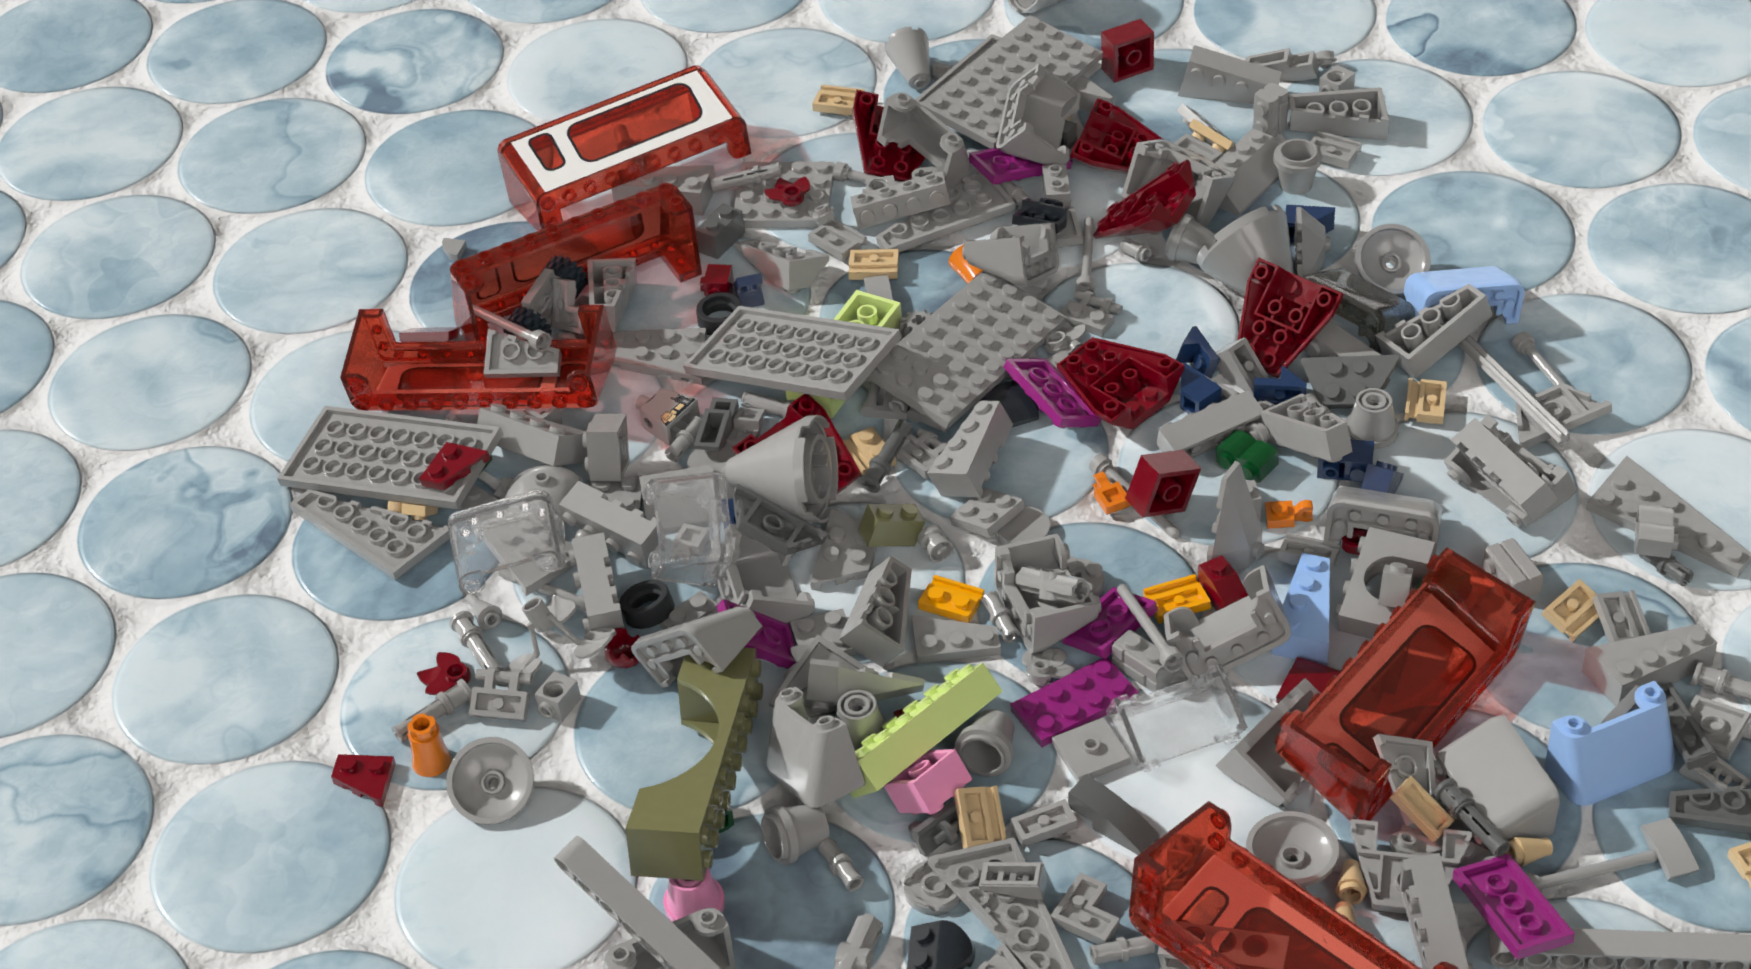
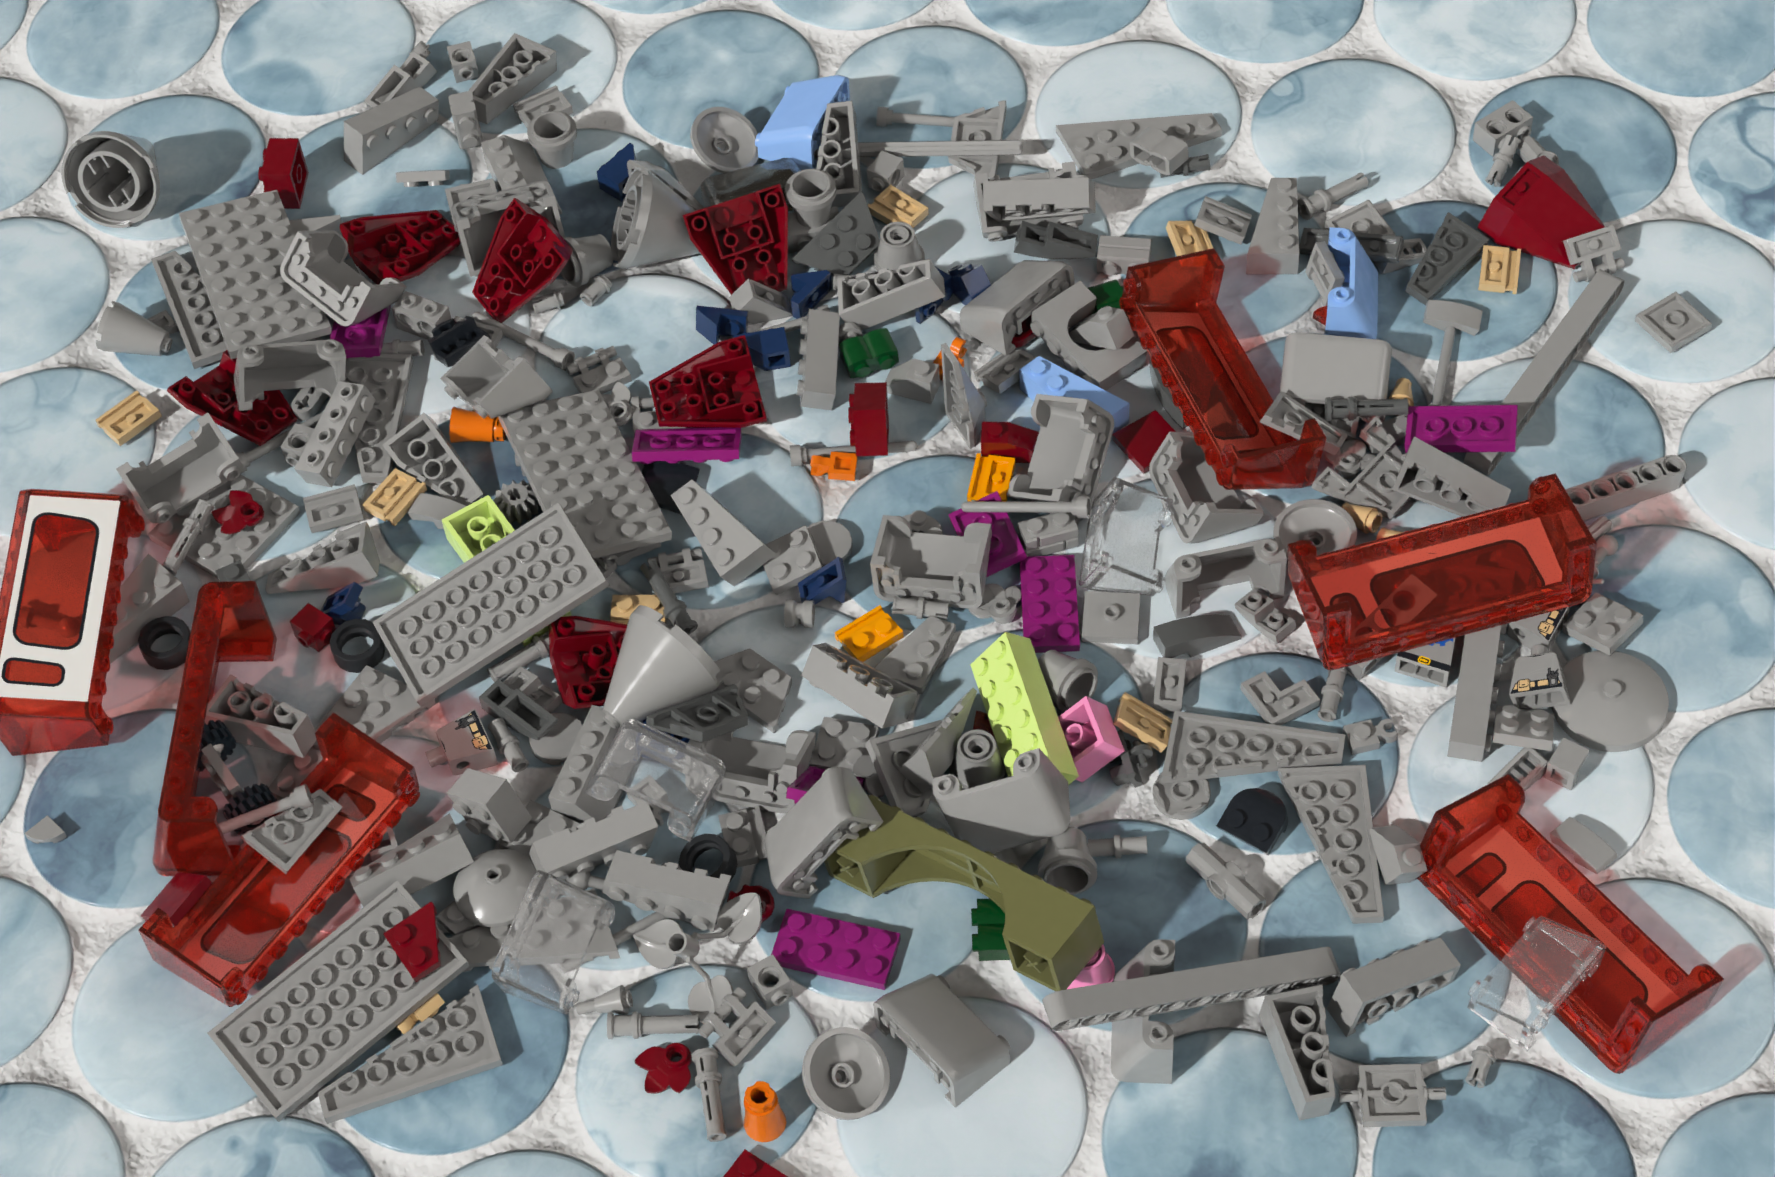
camera: 60 degrees left, 10 degrees up
light grey plate [552,278,590,334] -> none
light grey plate [812,204,835,225] -> none
olive brick [858,503,925,547] -> none
light grey slope [979,862,1047,900] -> none
light grey piece [1015,566,1090,603] -> none
tan plate [1188,118,1234,154] -> none
tan tile [1389,776,1454,842] -> none
none -> light grey windscreen [116,413,243,524]
none -> light grey wedge [382,413,485,506]
none -> light grey pin [580,275,612,307]
none -> magenta plate [771,909,901,990]
none -> light grey piece [785,169,836,228]
none -> dark blue slope [798,557,847,605]
none -> light grey brick [867,150,904,192]
none -> light grey windscreen [873,974,1011,1108]
none -> dark grey slope [1014,221,1098,259]
none -> light grey windscreen [1165,539,1287,619]

